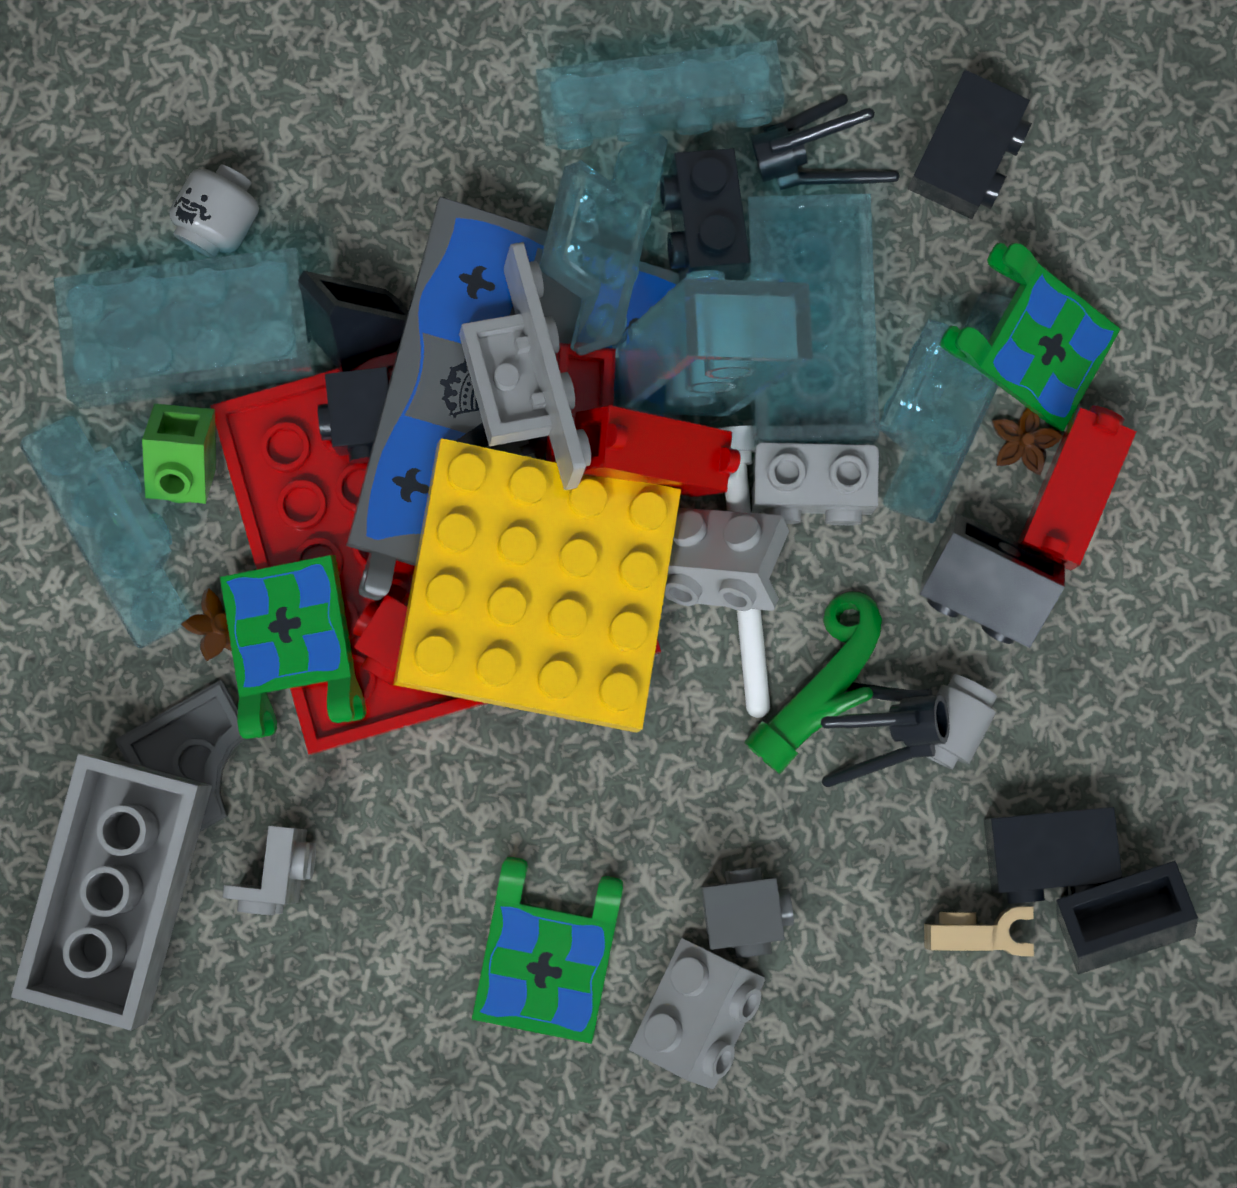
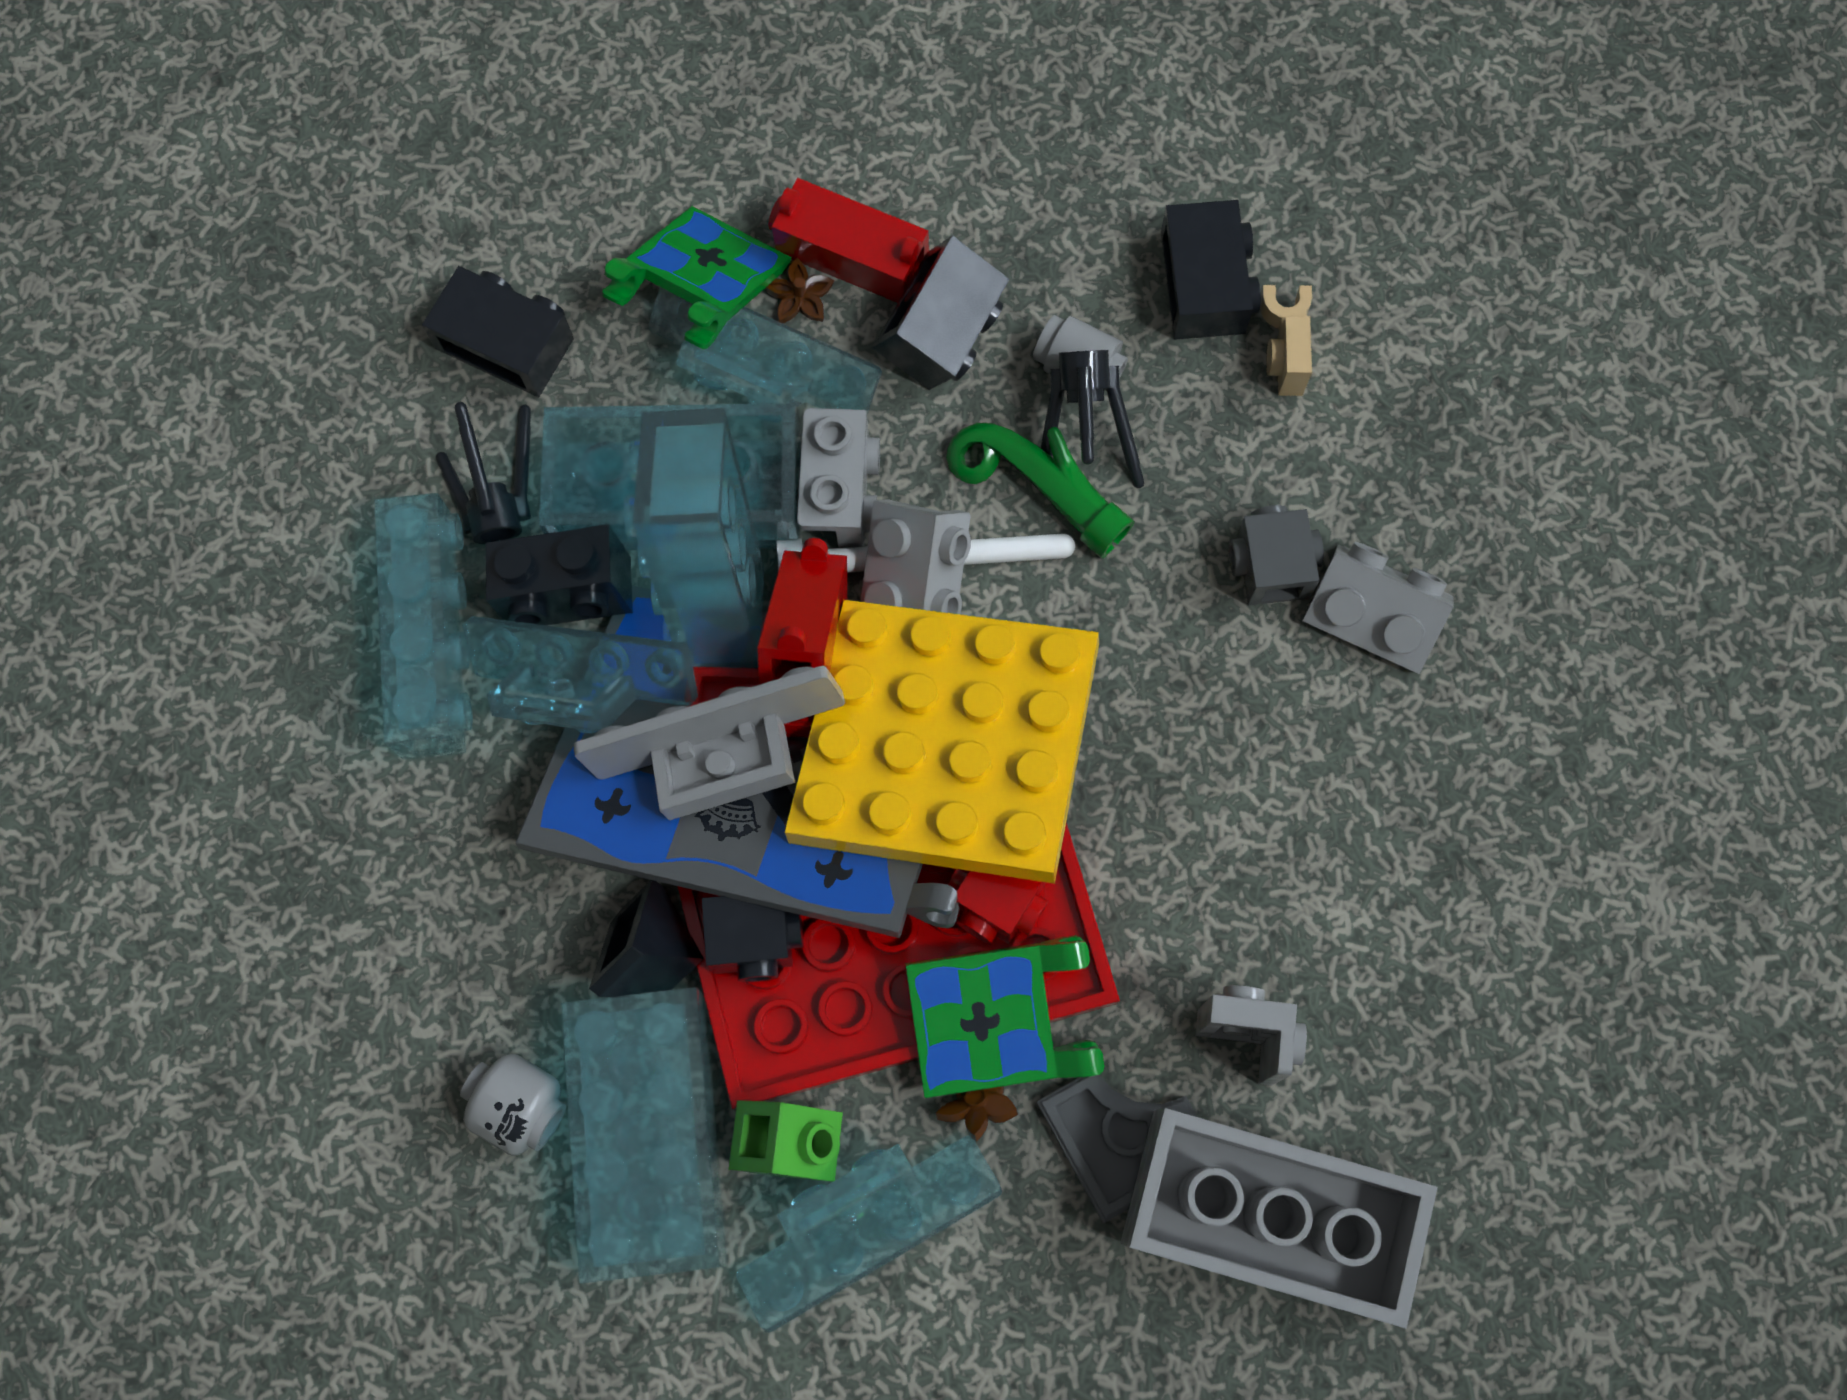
camera: 85 degrees left, 10 degrees down
green flag [472,856,623,1044] -> none
black brick [1056,860,1198,975] -> none

